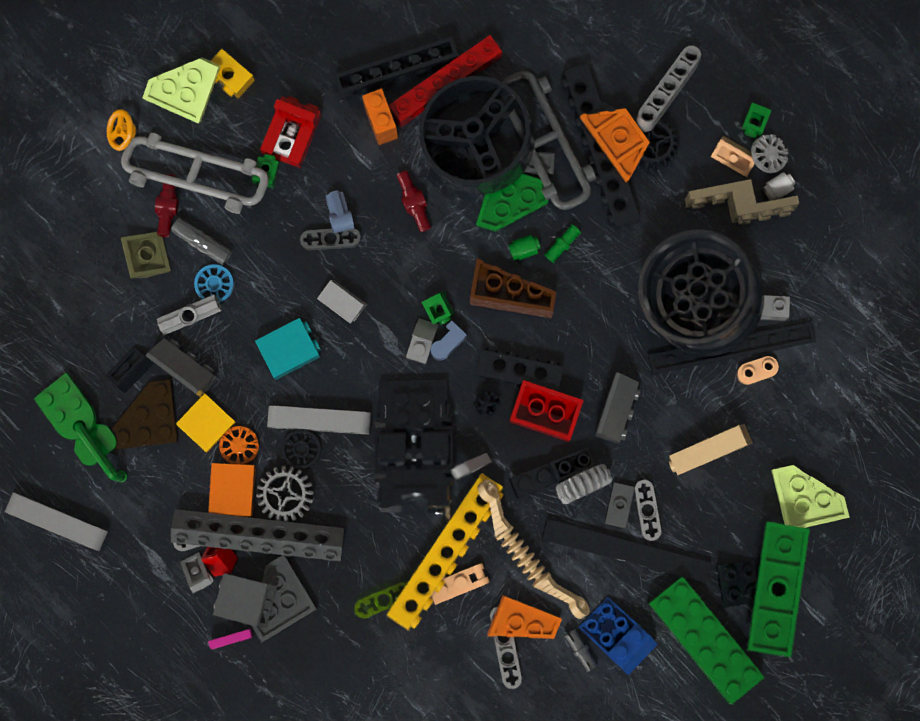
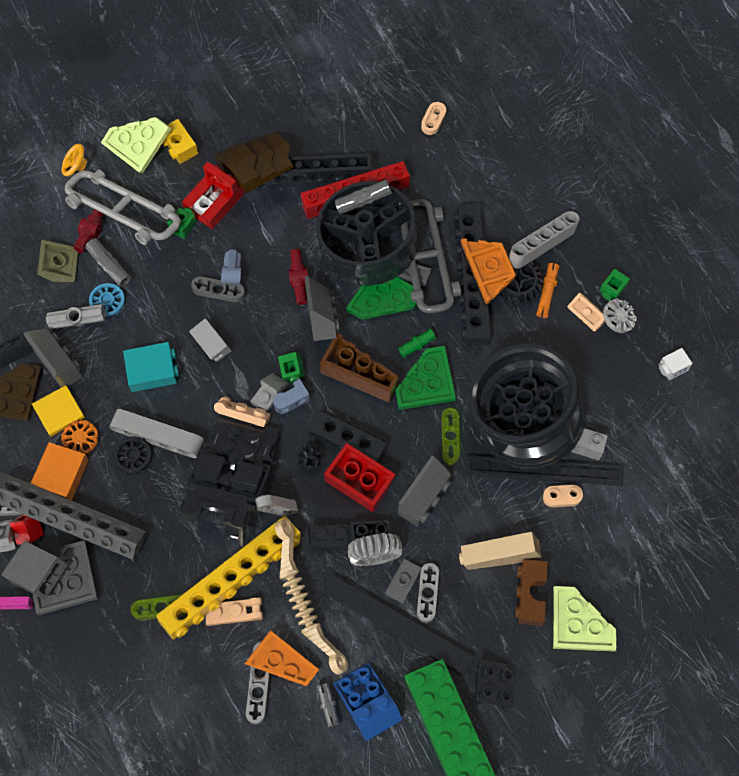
camera: 15 degrees right, 15 degrees down
light grey gear [256,466,314,522] -> none
orange brick [362,89,398,145] -> none
green brick [508,234,541,261] -> none
dark tan bracket [685,179,799,225] -> none
green plate [747,522,810,657] -> none
white brick [763,172,795,201] -> none
none -> dark brown slope [214,132,293,193]
none -> light nougat plate [214,396,271,427]
none -> dark grey slope [305,276,339,341]
none -> dark grey axle [335,179,392,215]
none -> green plate [395,346,456,410]
none -> clear neon green beam [441,408,460,464]
none -> reddish brown arch [515,559,548,626]
none -> orange pin [536,263,559,318]
none -> white brick [659,348,692,380]

